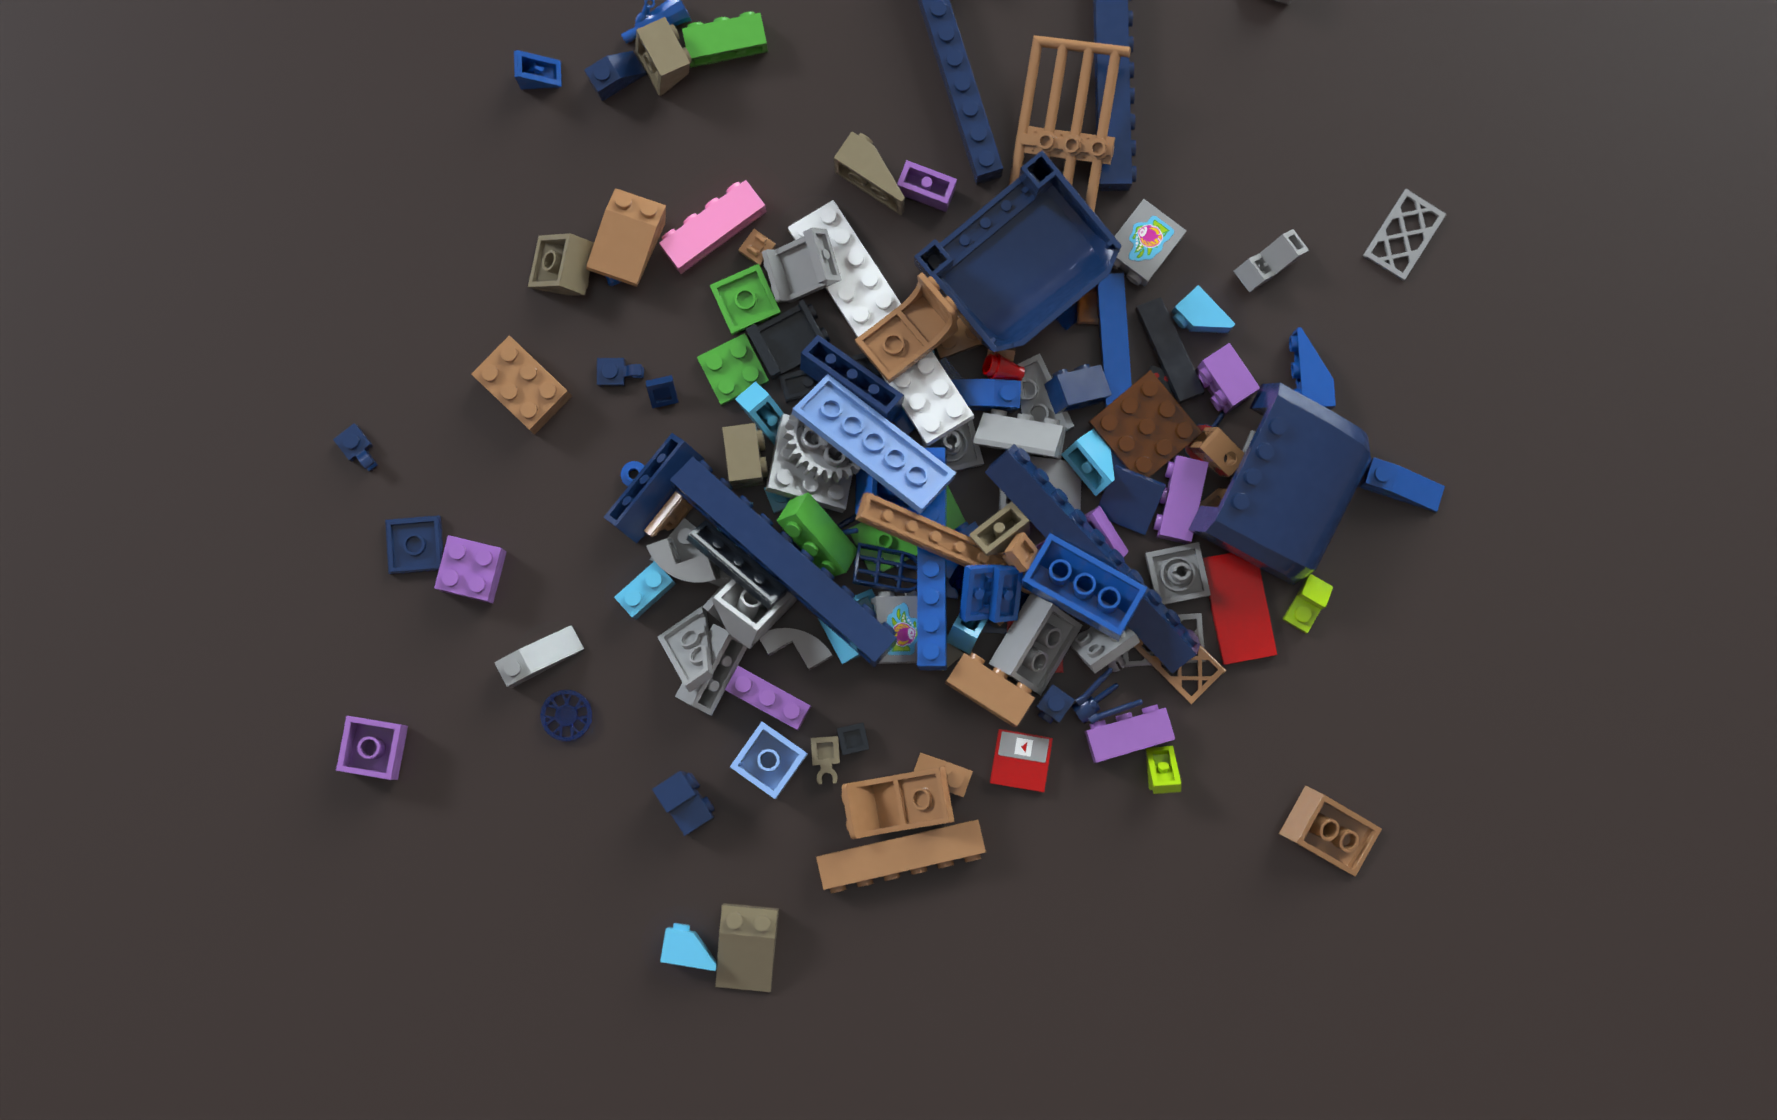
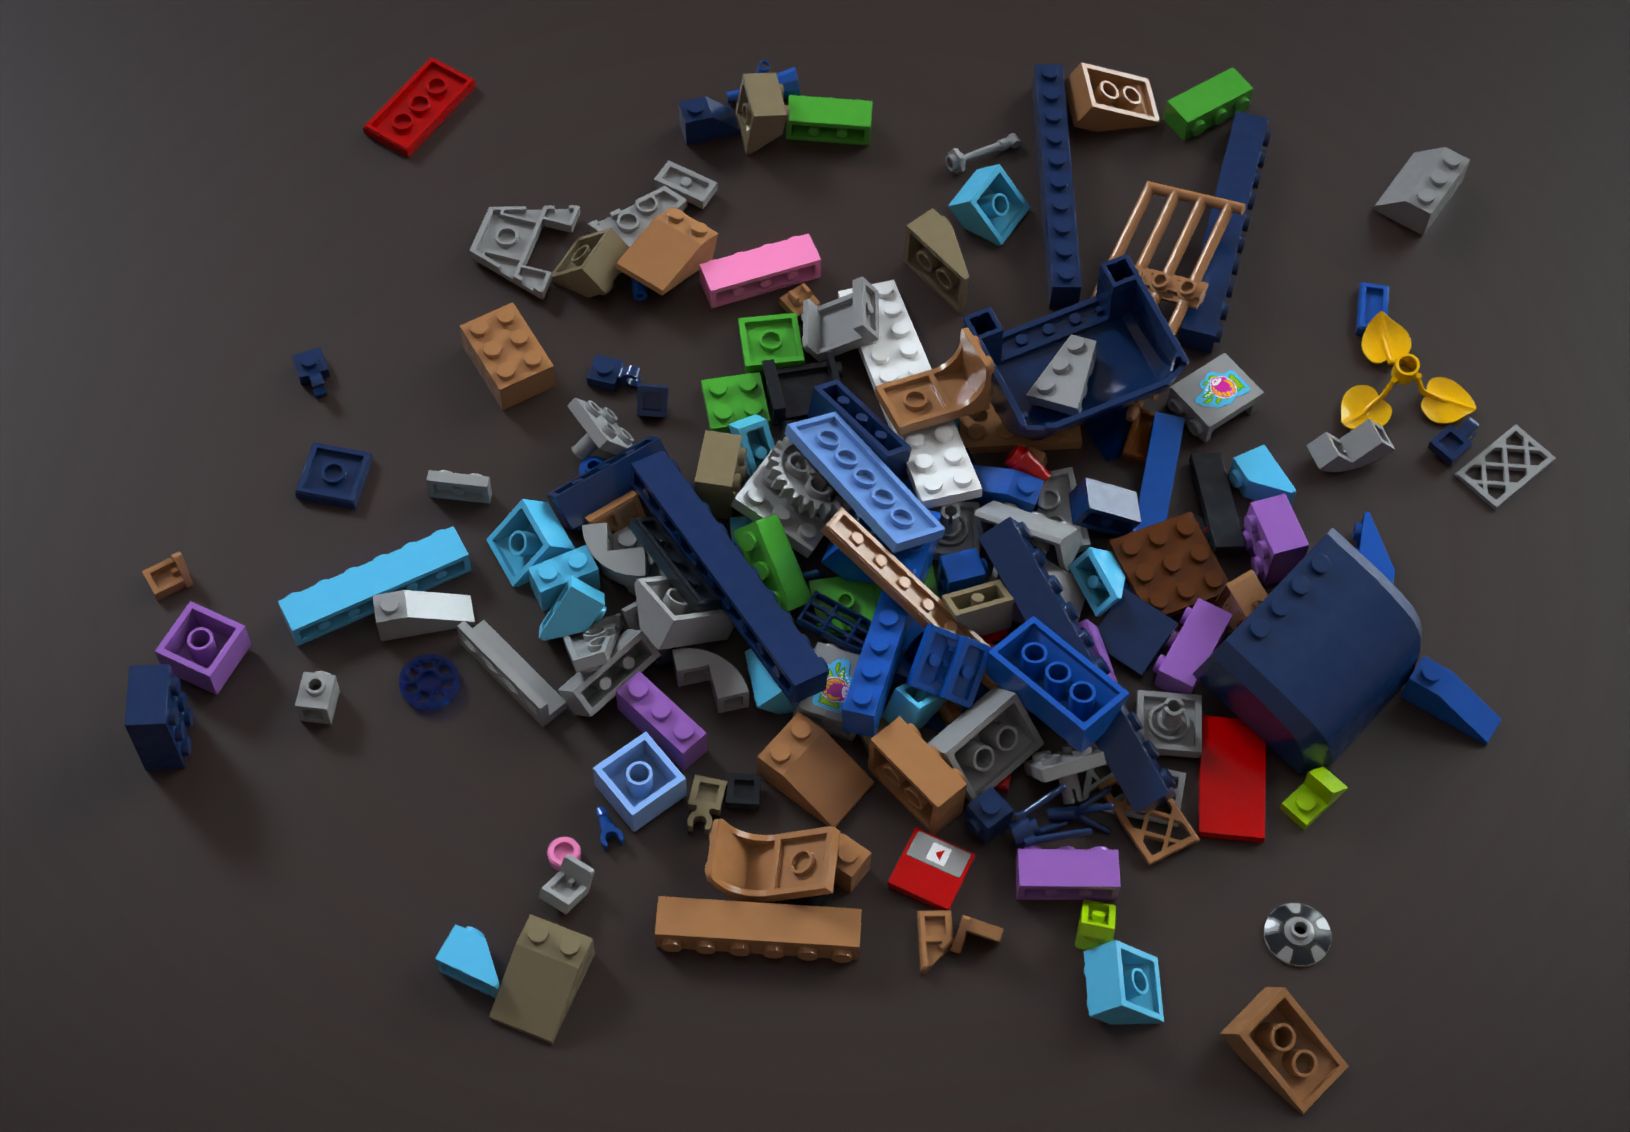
camera: 15 degrees right, 25 degrees down
medium lavender brick [434,535,507,604] -> none
blue slope [514,50,561,89] -> none
dark blue brick [652,771,715,836] -> none
medium lavender brick [897,160,957,212] -> none
medium nougat tile [1002,532,1039,572] -> none
none -> dark blue brick [125,664,193,770]
none -> medium nougat tile [142,551,193,601]
none -> medium azure brick [278,526,472,646]
none -> light grey brick [295,671,340,725]
none -> red tile [363,57,476,158]
none -> light grey plate [426,470,492,504]
none -> light grey fence [457,620,567,727]
none -> light grey wing [469,205,580,299]
none -> medium azure slope [486,499,575,587]
none -> medium azure slope [539,576,607,641]
none -> light grey bracket [539,854,595,914]
none -> bright pink tile [547,837,581,871]
none -> light grey plate [567,397,634,461]
none -> light grey wing [588,186,687,247]
none -> blue piece [596,806,624,851]
none -> light grey plate [654,160,718,209]
none -> medium nougat slope [757,712,874,828]
none -> medium nougat tile [917,910,953,974]
none -> blue brick [936,548,989,599]
none -> light grey piece [945,133,1021,175]
none -> medium azure slope [948,164,1031,245]
none -> medium nougat tile [951,915,1004,954]
none -> light grey wing [1026,334,1099,415]
none -> dark blue plant [1048,786,1115,834]
none -> medium azure slope [1084,940,1164,1025]
none -> dish [1264,903,1332,967]
none -> yellow plant [1341,311,1477,430]
none -> blue tile [1356,282,1390,335]
none -> dark blue plate [1428,417,1480,467]

